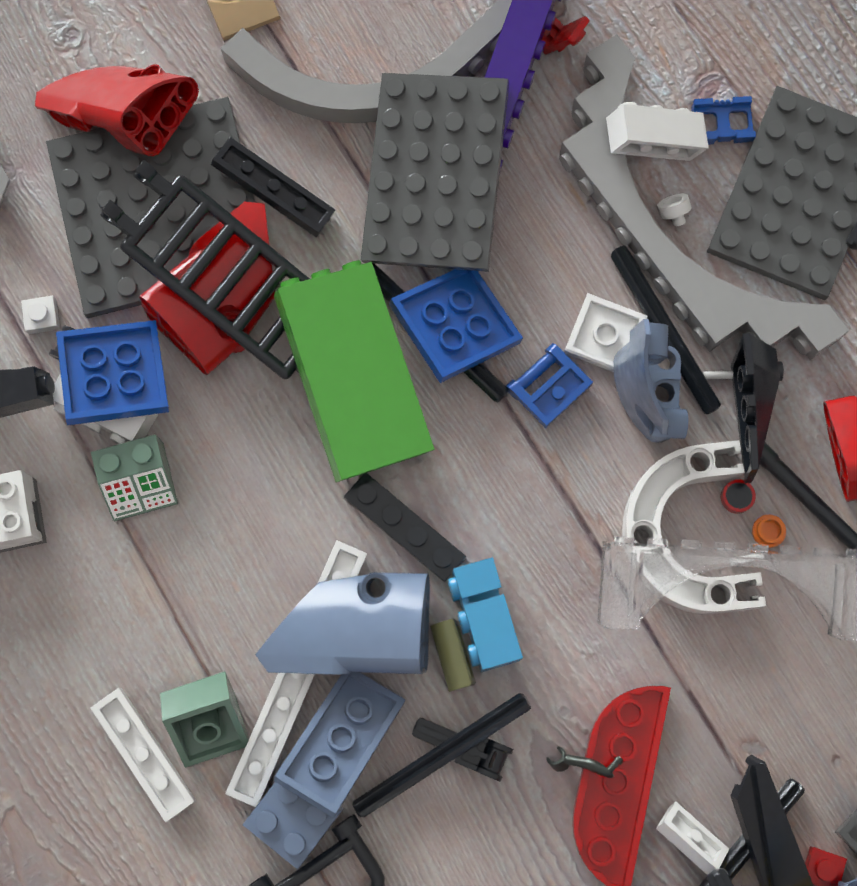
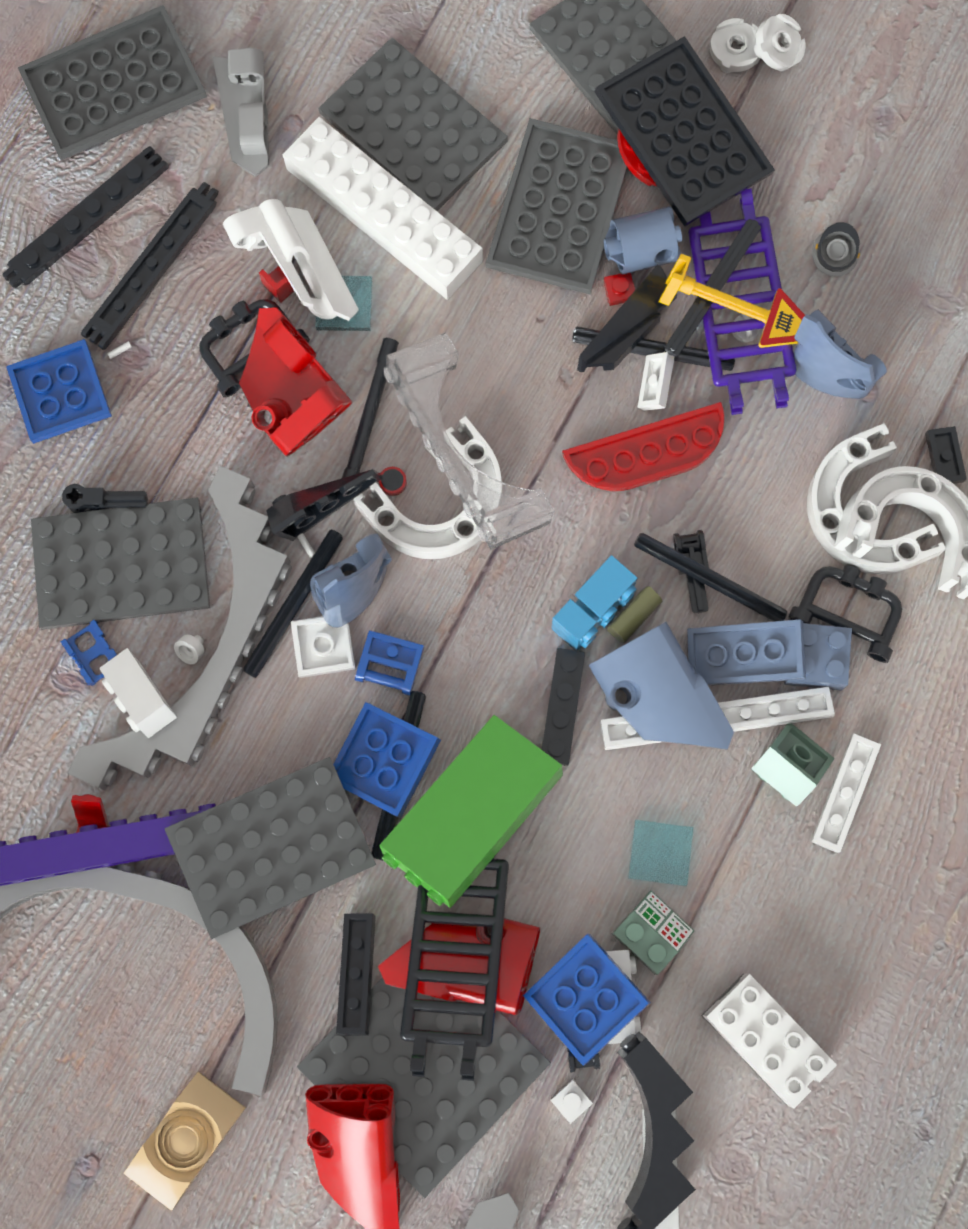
camera: 120 degrees left, 0 degrees up
pearl dark grey piece [546,746,623,778] -> none
orange plate [752,514,786,548] -> none
none -> clear light blue tile [628,820,694,886]

